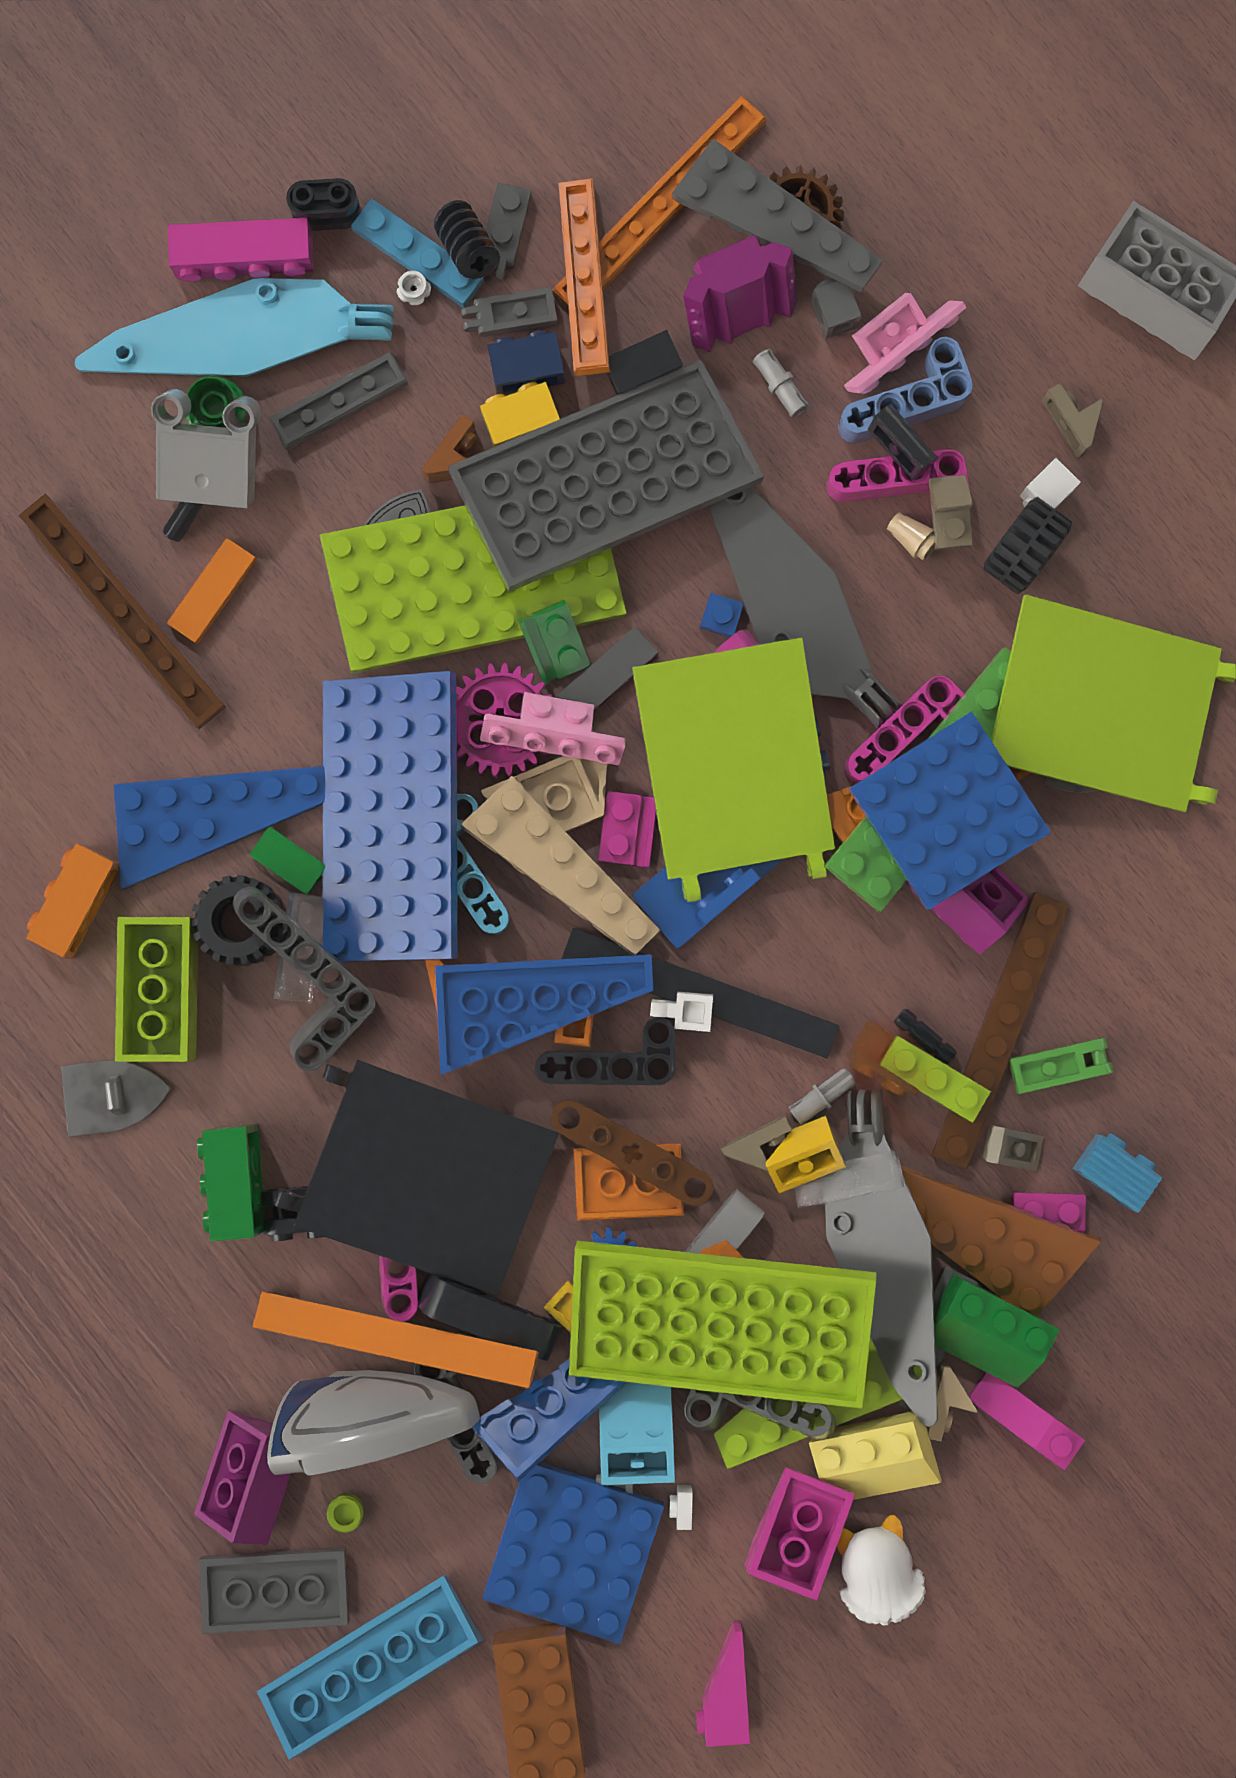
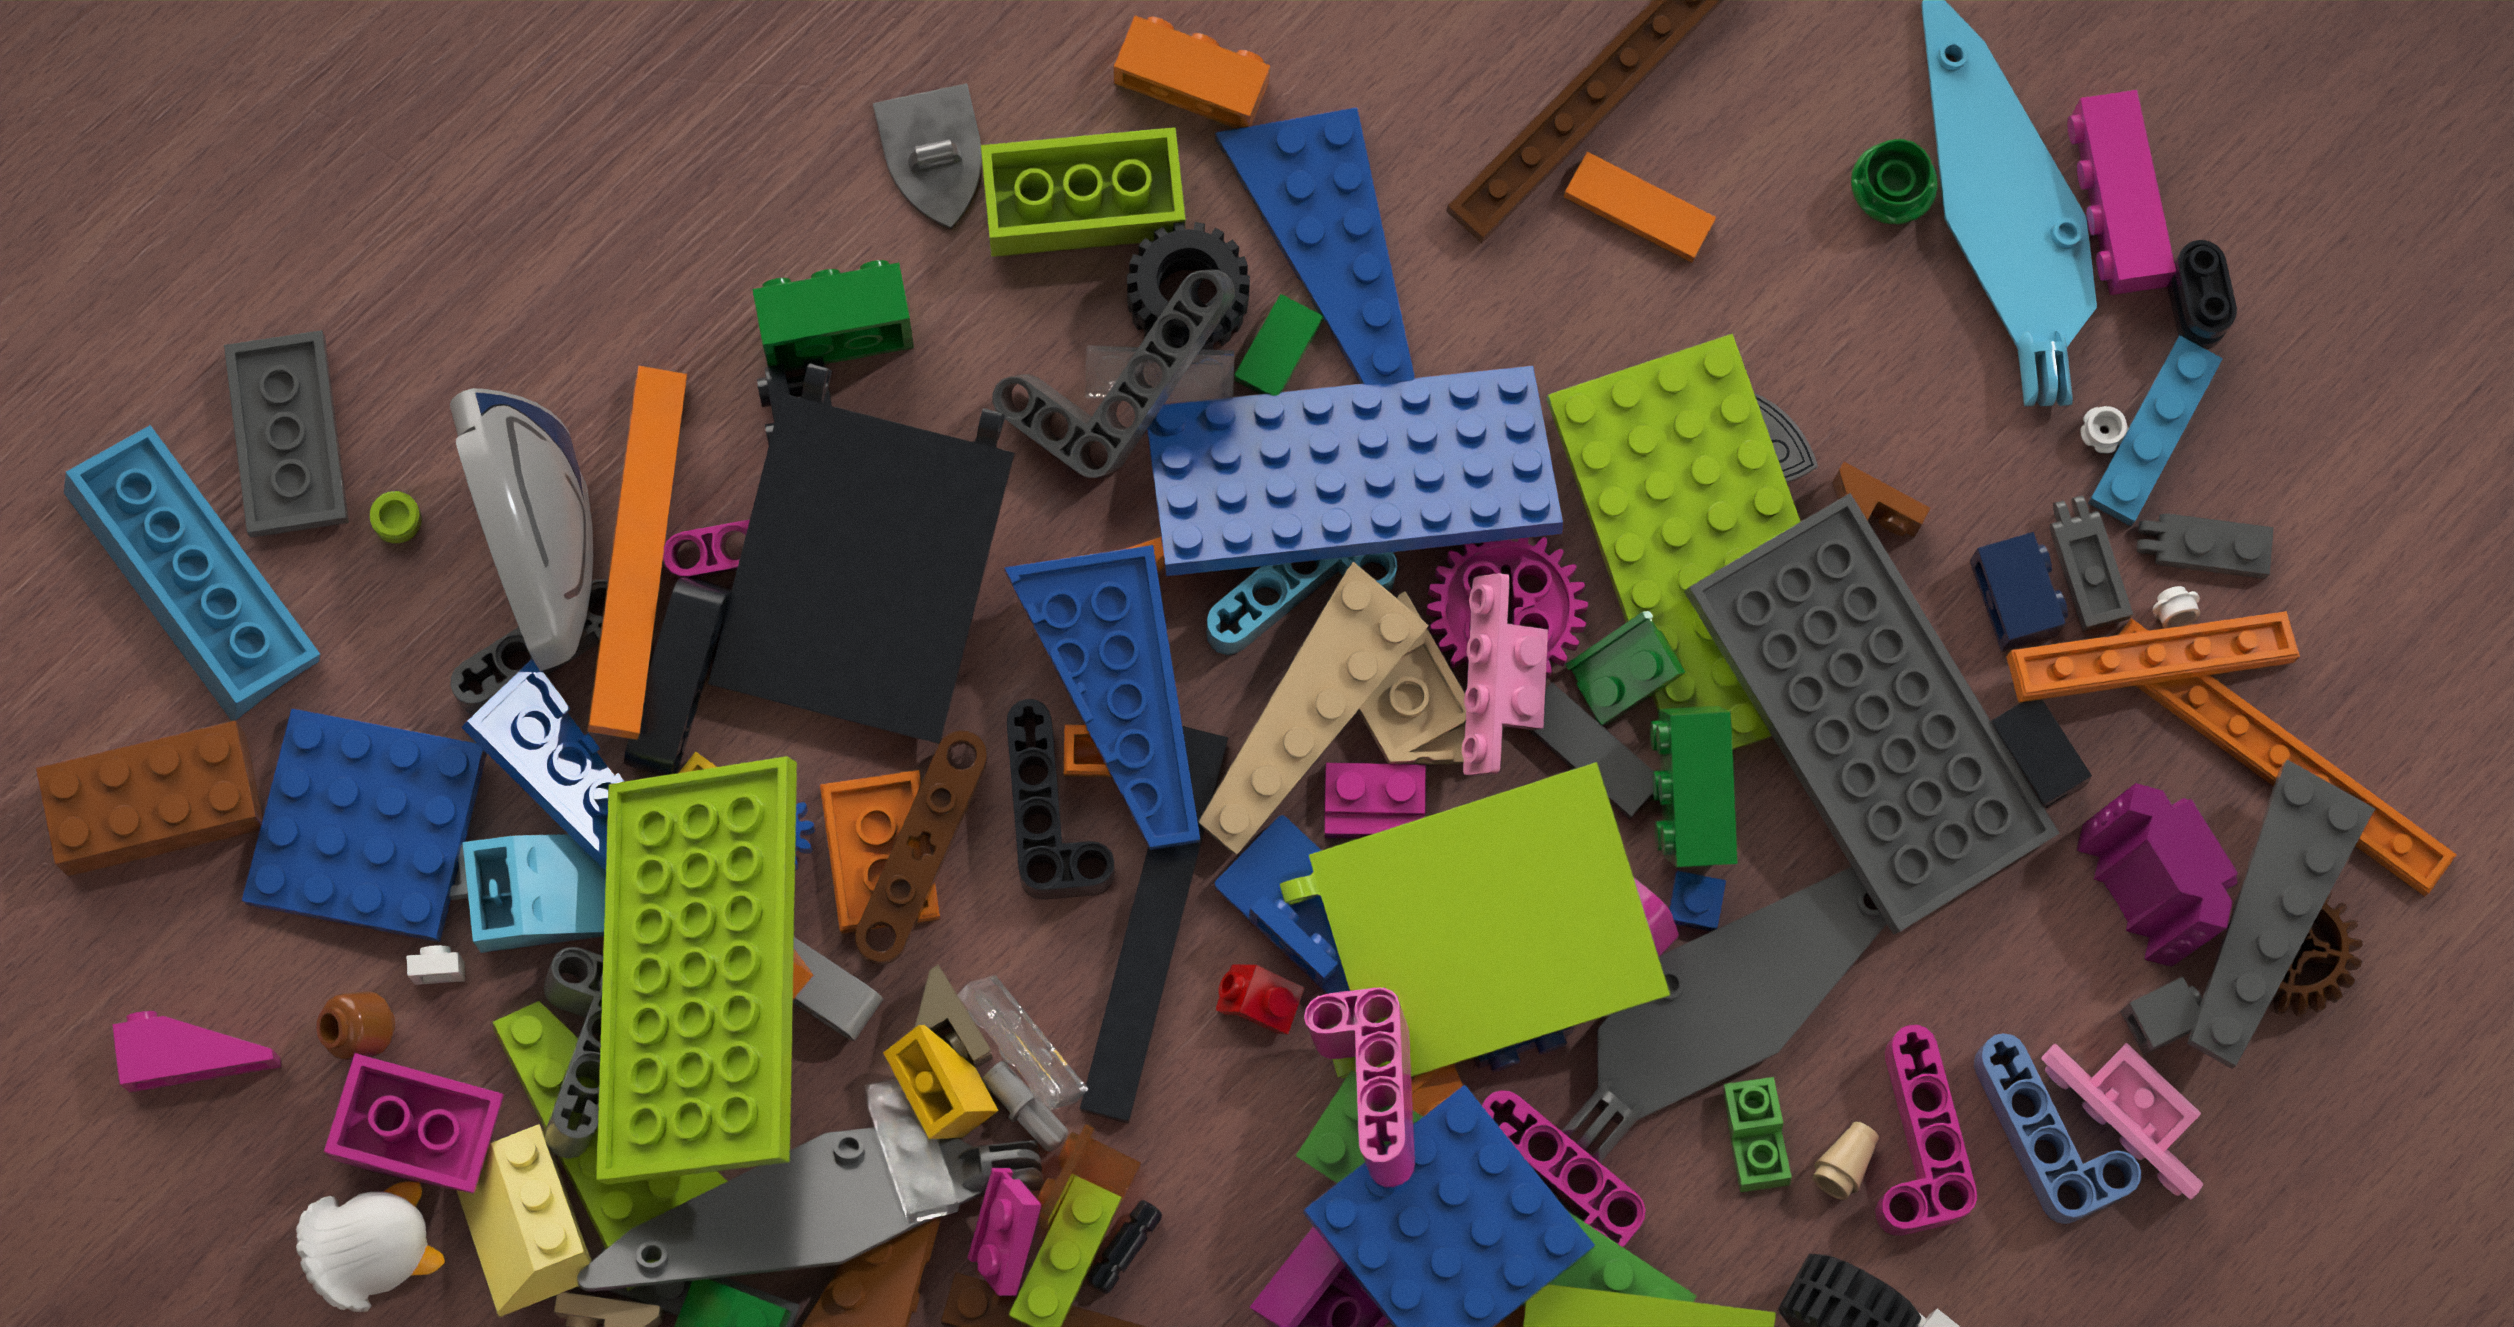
camera: 80 degrees right, 10 degrees down
light grey piece [151,389,262,542] -> none
magenta slope [194,1410,290,1545] -> none
dark grey tile [269,351,408,451] -> none
black piece [434,200,500,279] -> none
yellow brick [480,382,560,447] -> none
white plate [650,991,713,1032] -> none
light grey pin [753,348,810,418] -> none
black brick [868,404,938,481] -> none
dark tan slope [929,475,973,550] -> none
none -> dark orange head [316,991,395,1060]
none -> clear plate [958,975,1089,1111]
none -> dark pink plate [968,1168,1041,1296]
none -> red bracket [1216,964,1305,1035]
none -> dark pink beam [1304,987,1415,1187]
none -> green brick [1650,706,1738,867]
none -> bright green slope [1723,1077,1792,1192]
none -> white plate [2152,586,2200,628]

